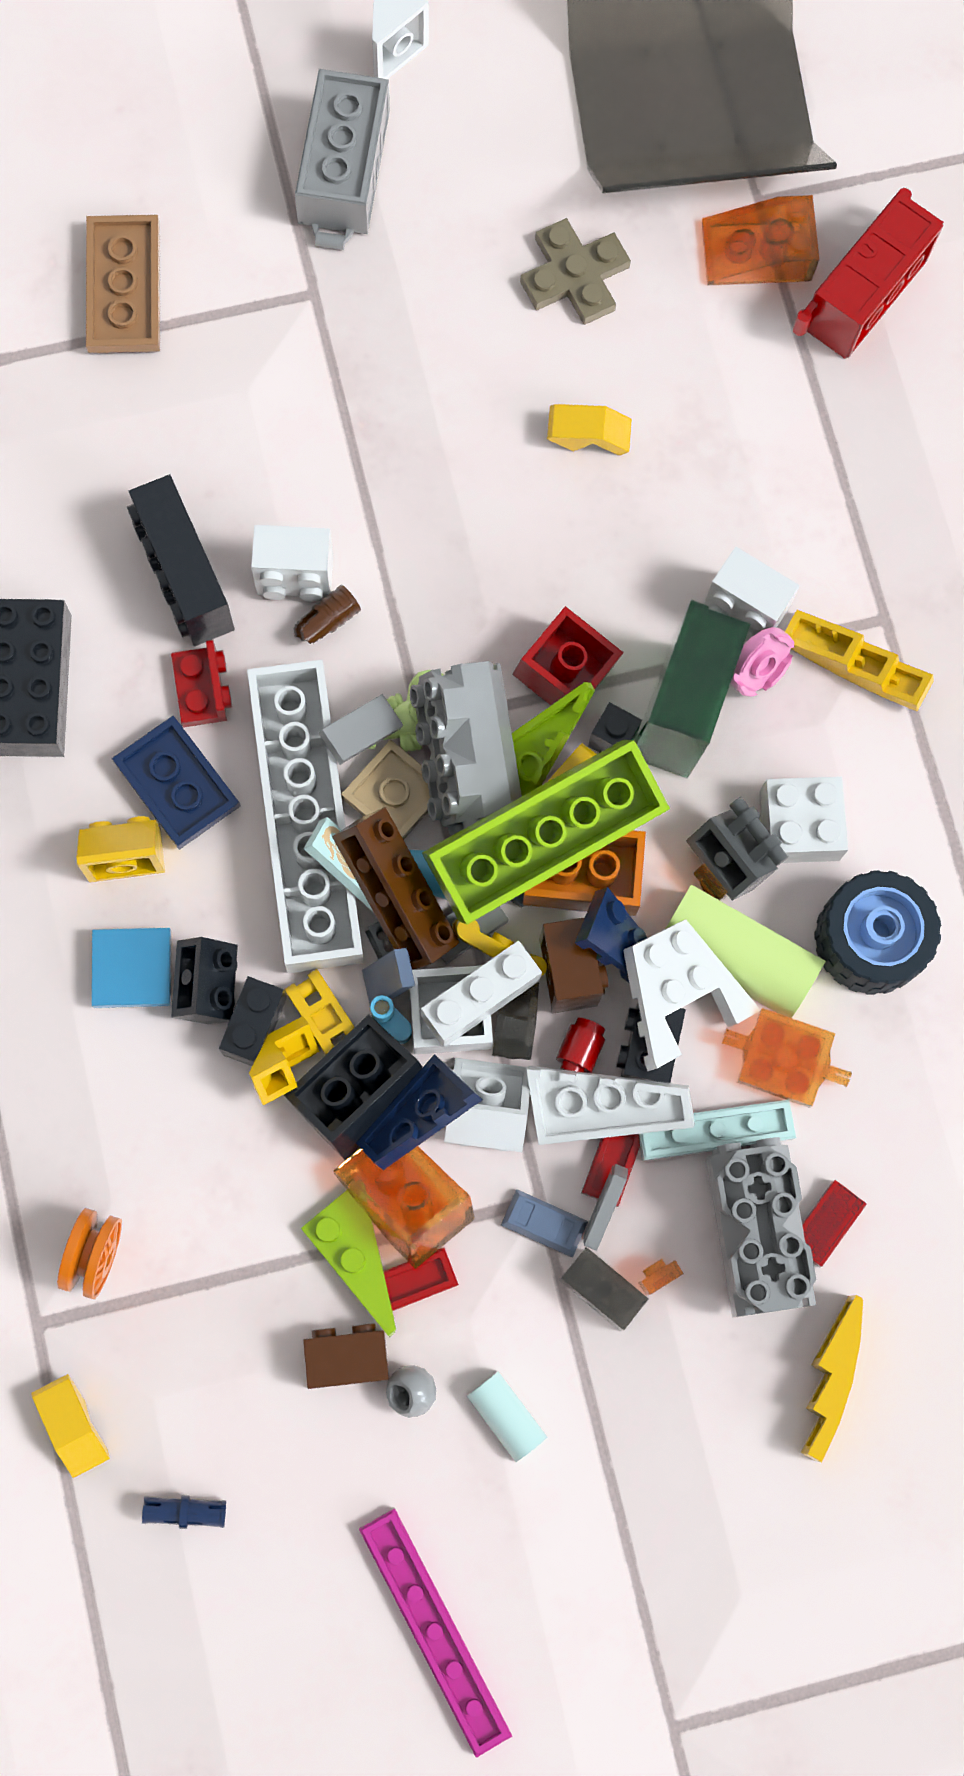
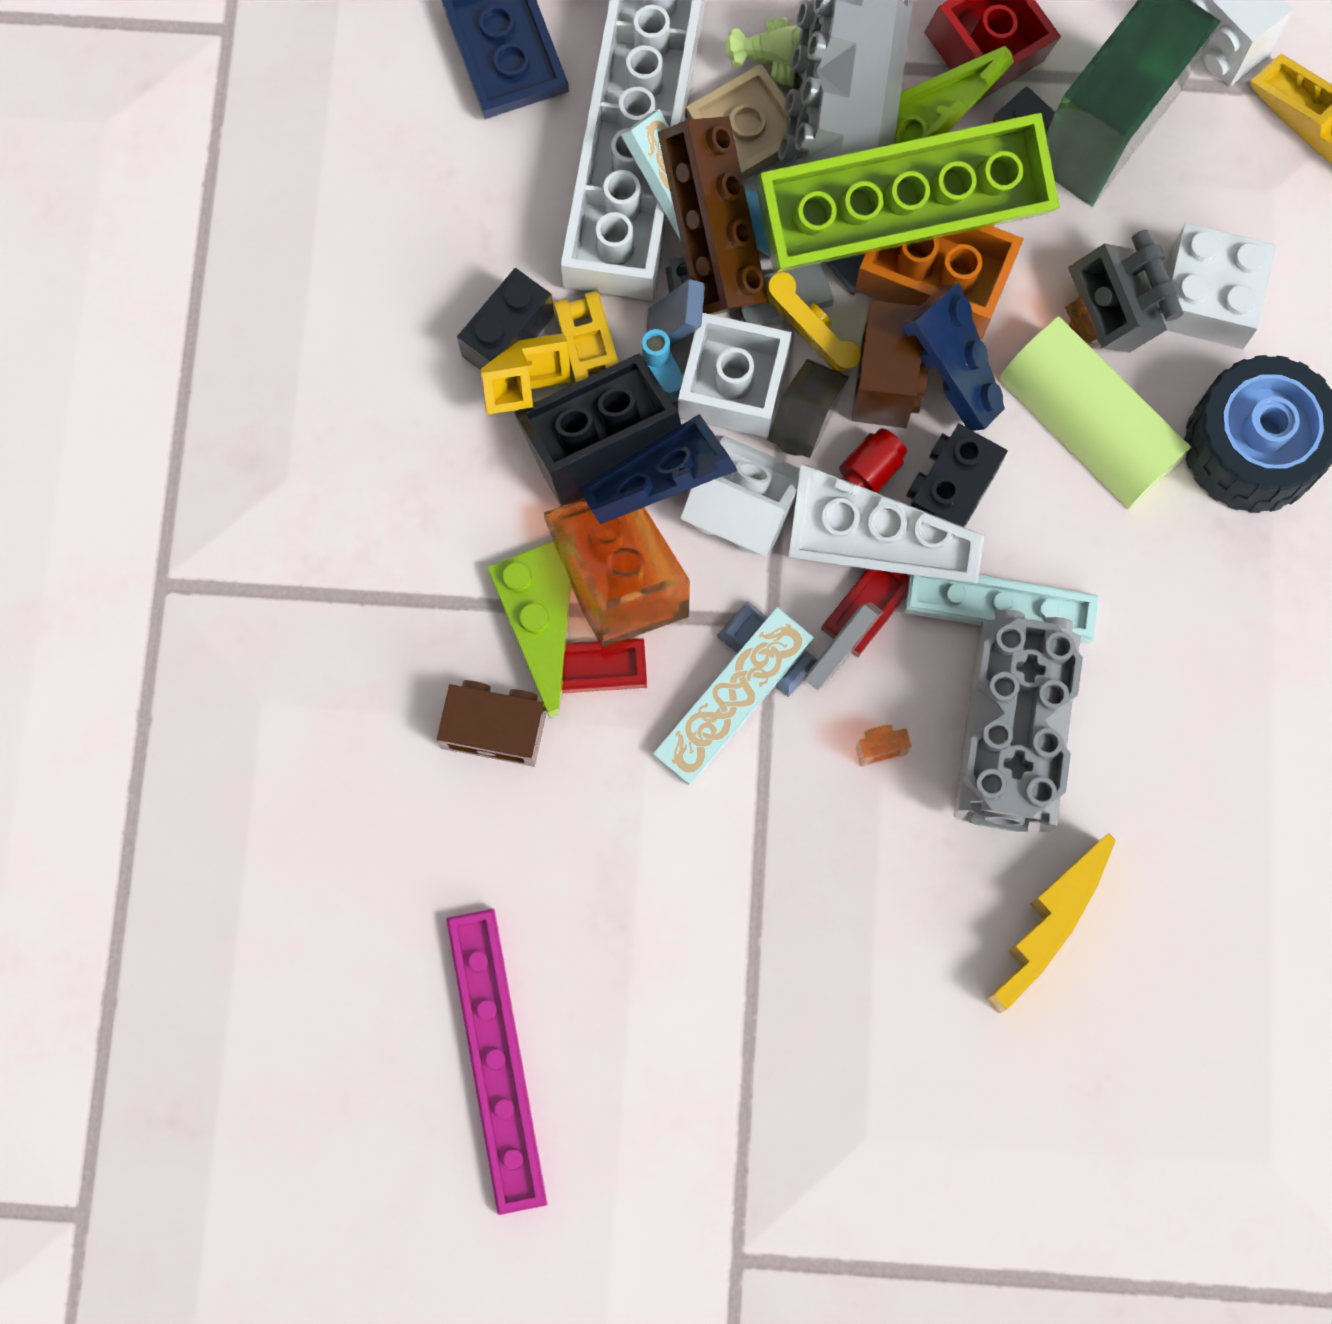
camera: 25 degrees right, 0 degrees up
yellow slope [31,1374,110,1478] -> none
orange wheel [57,1208,122,1300] -> none
yellow slope [76,816,165,883] -> none
dark azure tile [92,928,171,1008] -> none
dark blue pin [142,1495,227,1529] -> none
black brick [171,937,238,1024] -> none
light grey tile [319,694,403,765] -> none
light grey piece [386,1365,436,1418] -> none
white brick [421,940,542,1048] -> none
light aqua brick [467,1371,547,1462] -> none
clear smoke brick [559,1247,649,1331] -> none
white wing [623,920,760,1071] -> none
clear orange plate [721,1008,852,1108] -> none
bright pink tile [729,627,794,697] -> none
red tile [802,1180,867,1267] -> none
none -> tile [653,607,815,785]

